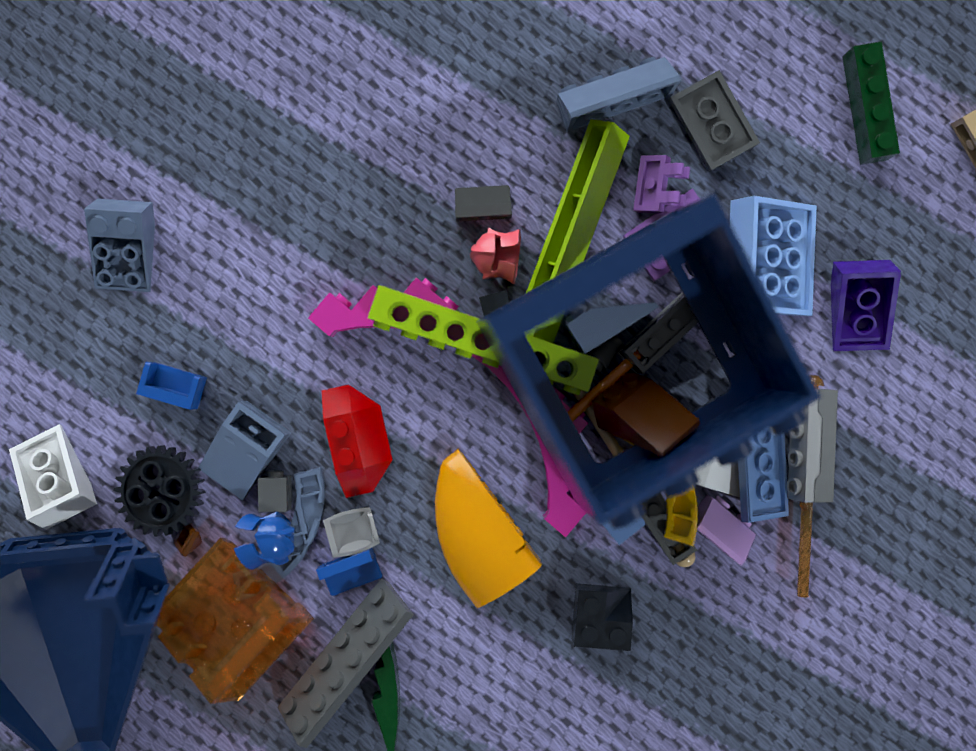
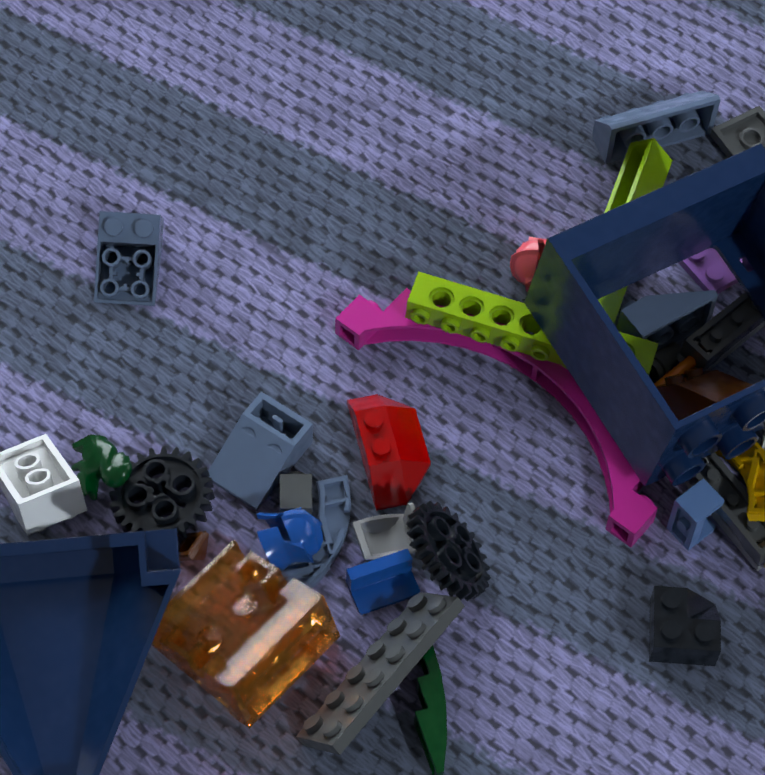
camera: 10 degrees left, 30 degrees down
blue panel [136,362,207,410] -> none
light orange panel [435,448,542,608] -> none
dark grey panel [455,185,512,222] -> none
none -> dark green animal [71,434,132,501]
none -> black gear [406,501,491,601]

